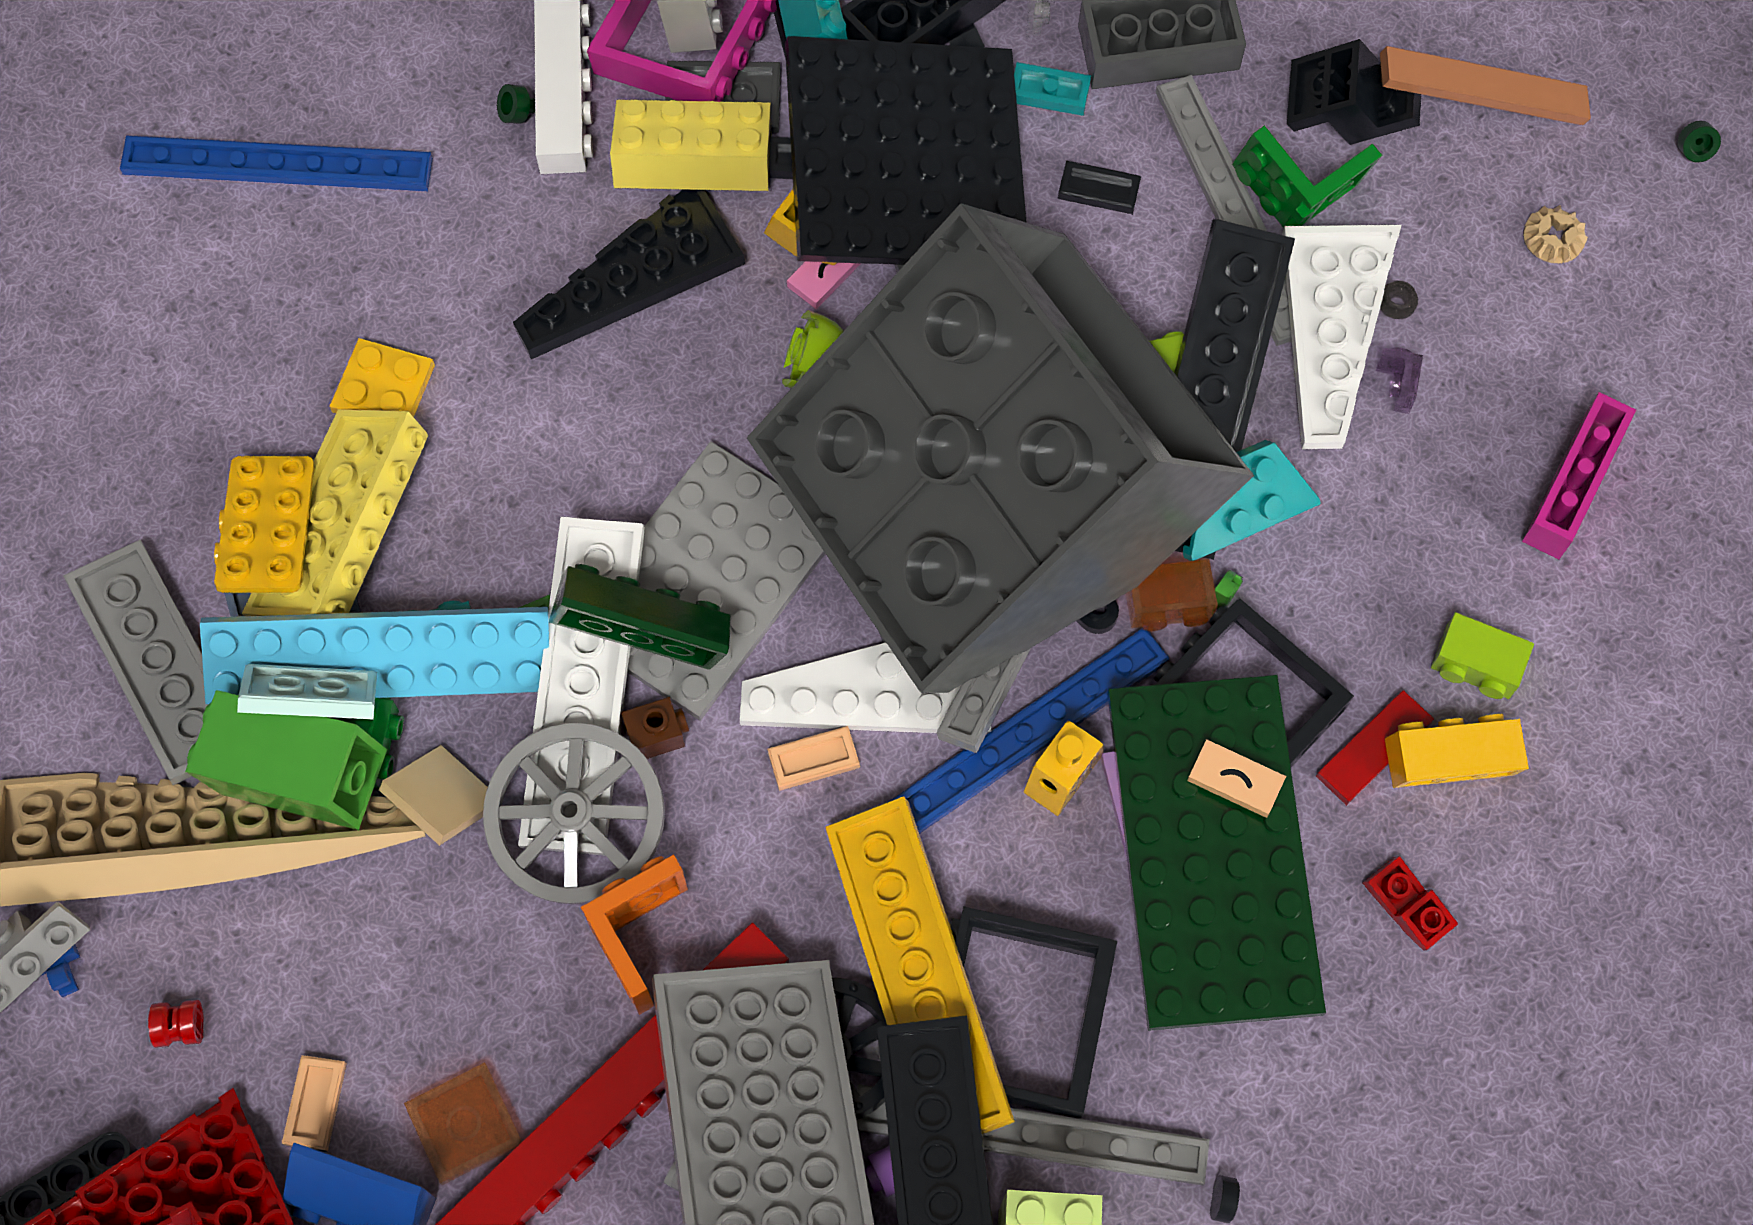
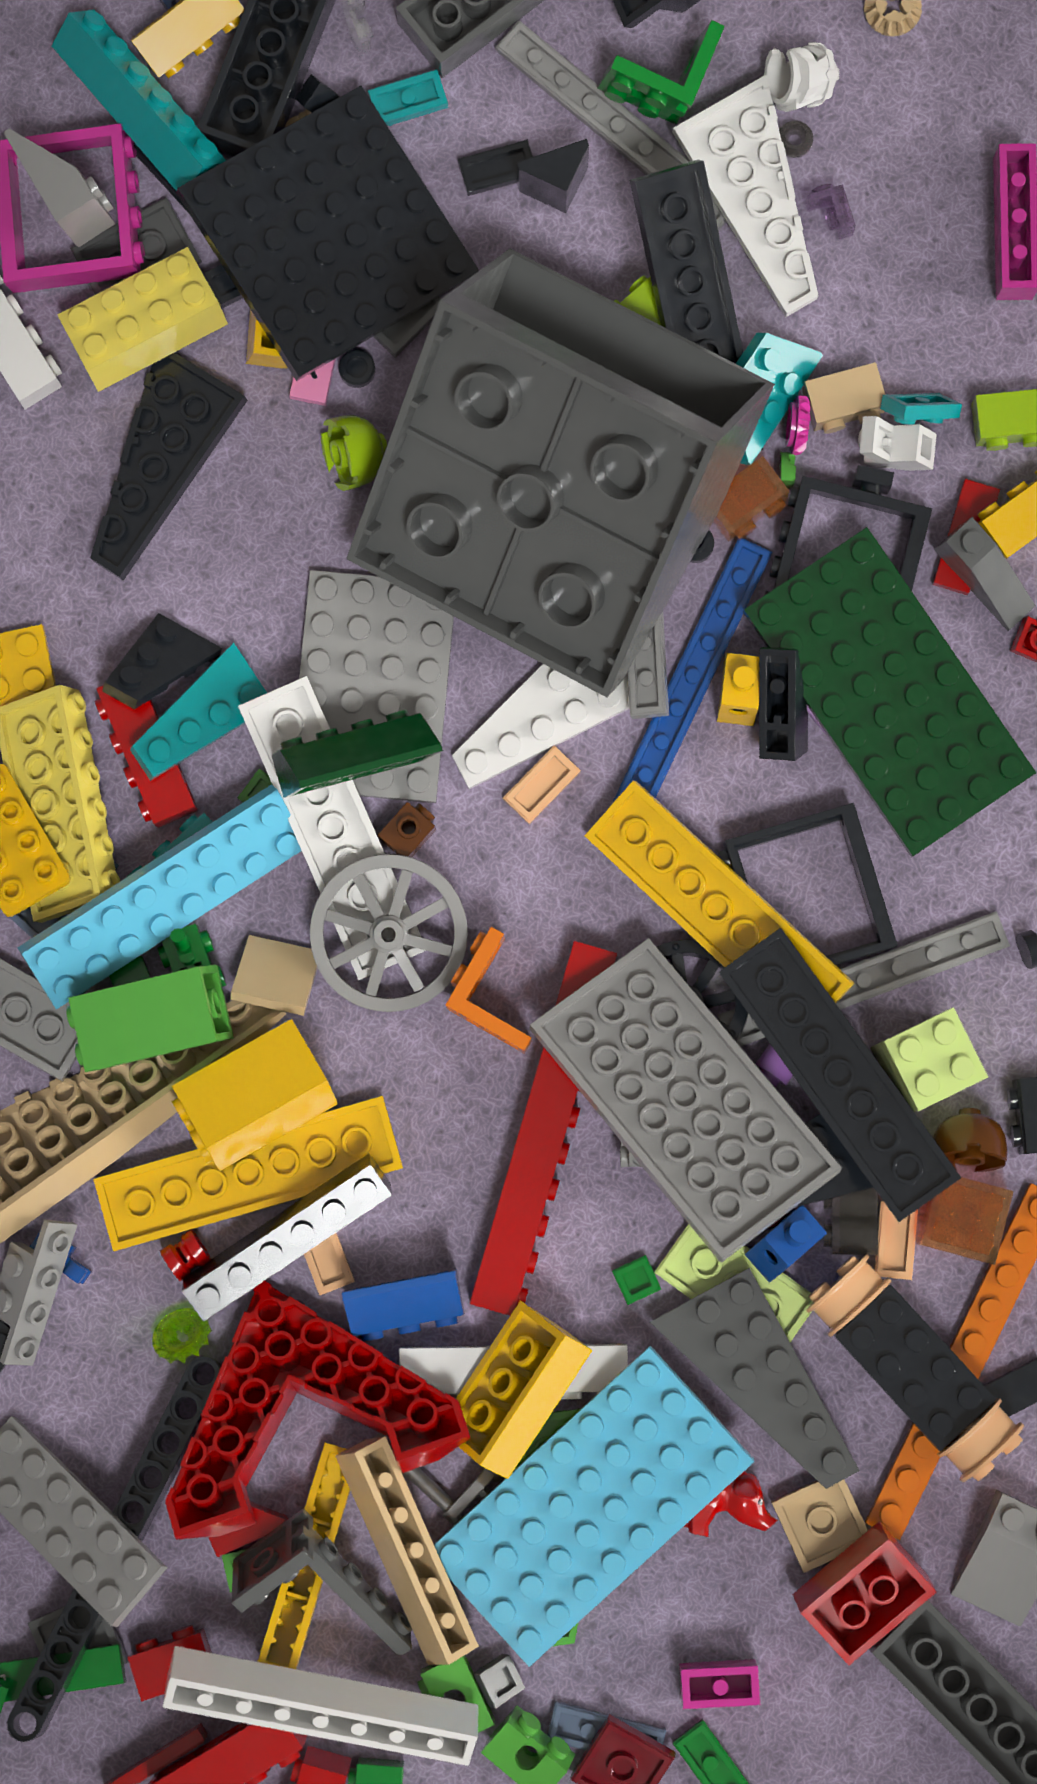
camera: 25 degrees left, 15 degrees up
light aqua tile [238,664,377,719] -> none
clear orange tile [404,1062,522,1185] -> none
light nougat tile [1187,739,1286,818] -> none
none -> yellow plate [93,1096,403,1252]
none -> red brick [94,685,199,828]
none -> black wing [102,613,222,709]
none -> teal wing [130,643,267,781]
none -> clear neon green gear [152,1308,212,1364]
none -> yellow brick [172,1019,338,1171]
none -> brick [182,1153,392,1322]
none -> black tile [339,349,376,388]
none -> black slope [517,139,589,213]
none -> black slope [759,647,808,761]
none -> white helmet [764,42,839,112]
none -> dark pink gear [786,395,811,455]
none -> tan brick [802,362,885,434]
none -> black plate [852,465,894,495]
none -> white brick [858,416,937,471]
none -> teal plate [880,393,962,425]
none -> dark grey slope [934,517,1036,631]

